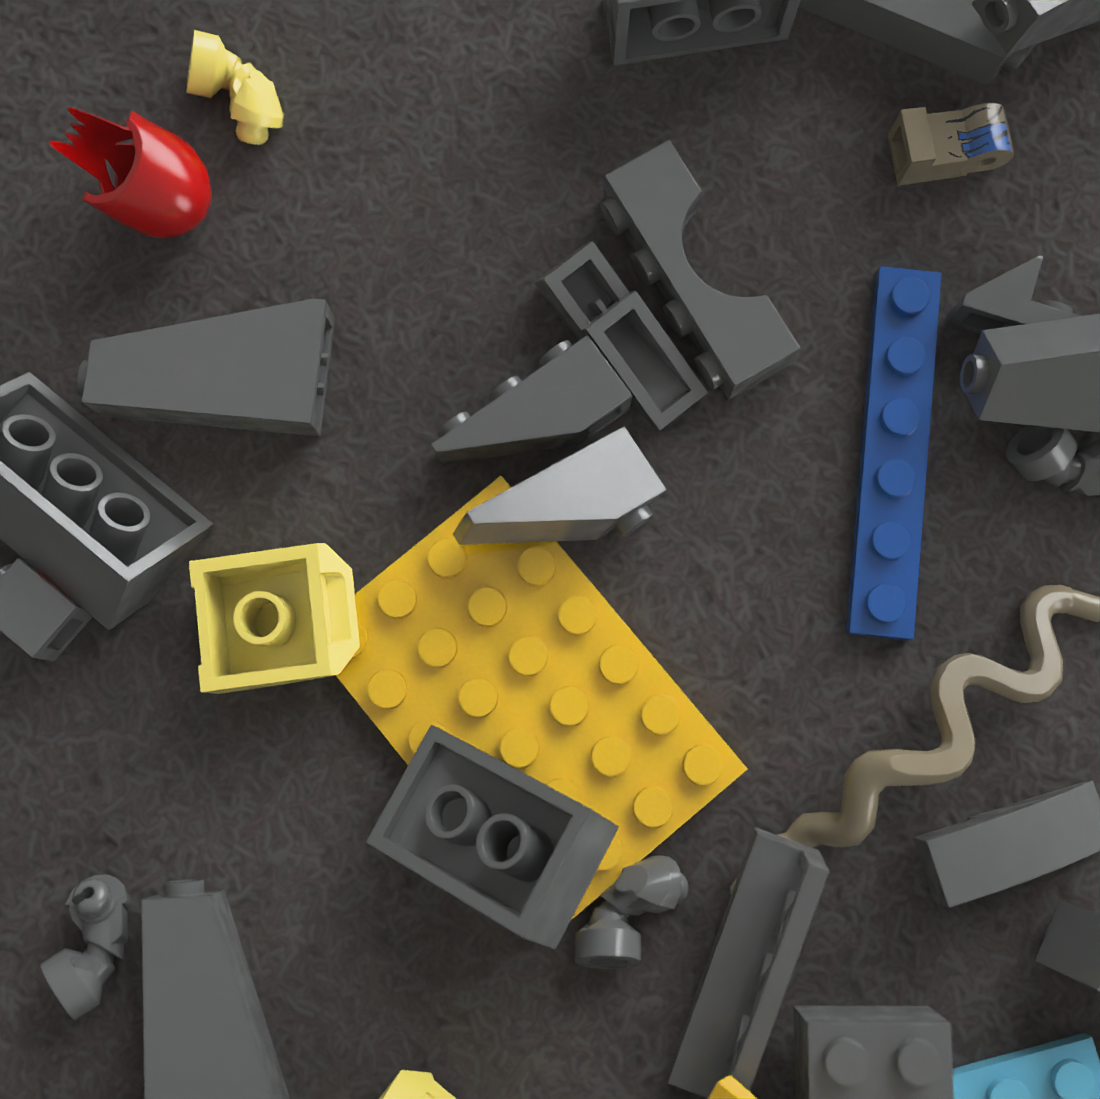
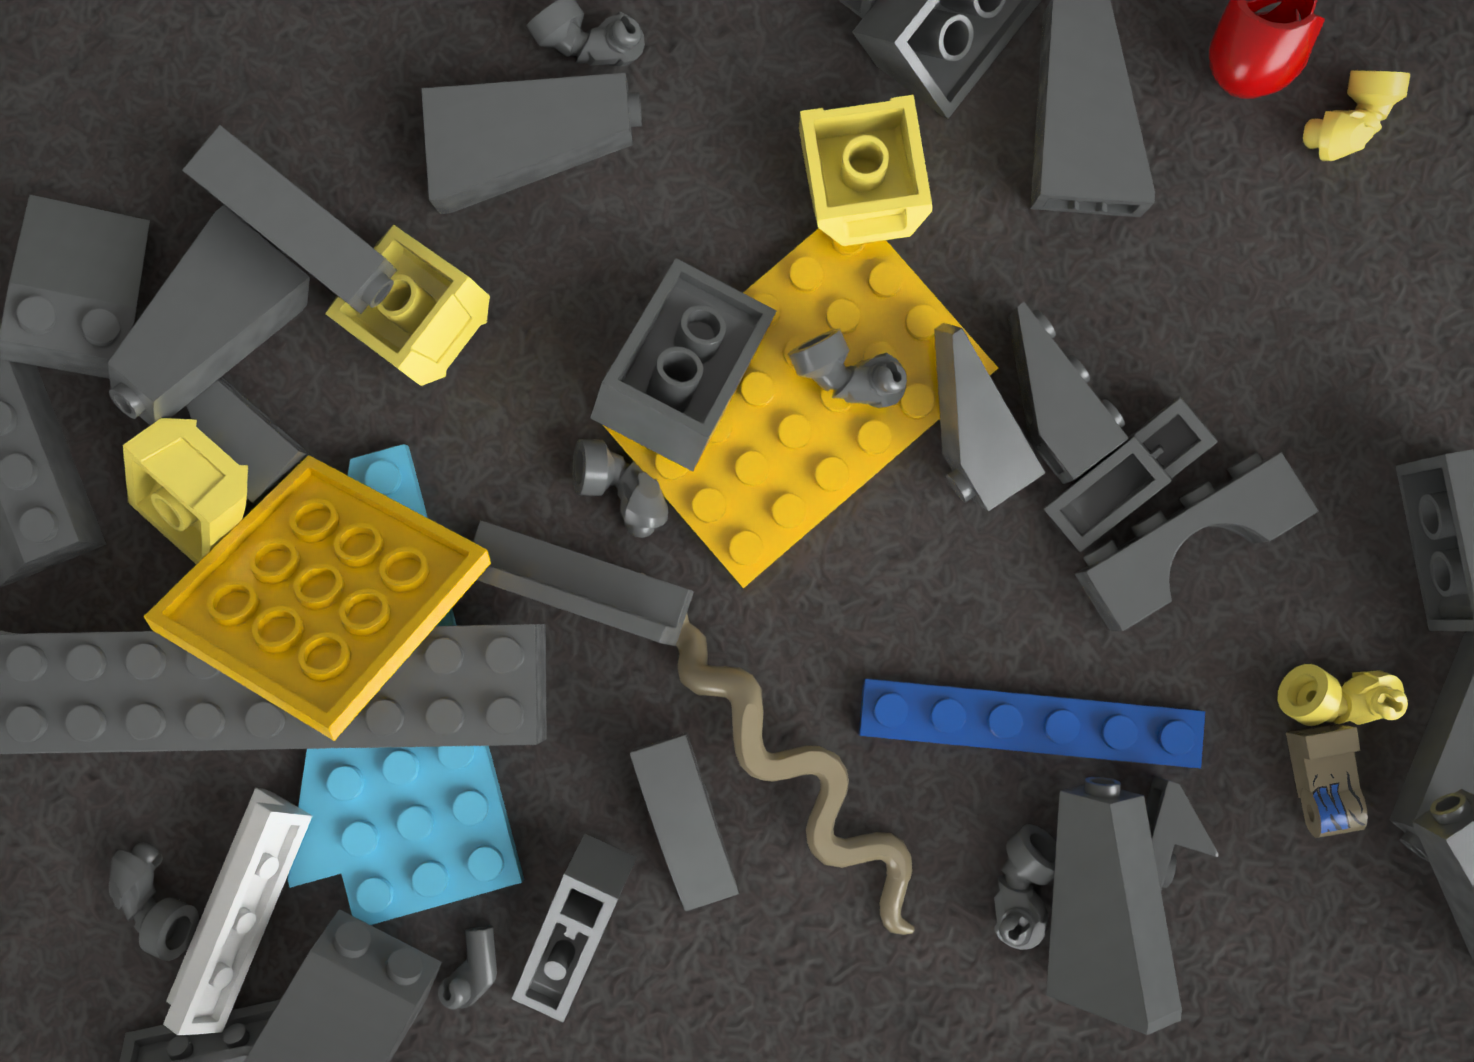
camera: 90 degrees right, 5 degrees up
none -> dark grey arm [788,329,907,408]
none -> light yellow arm [1277,664,1408,726]

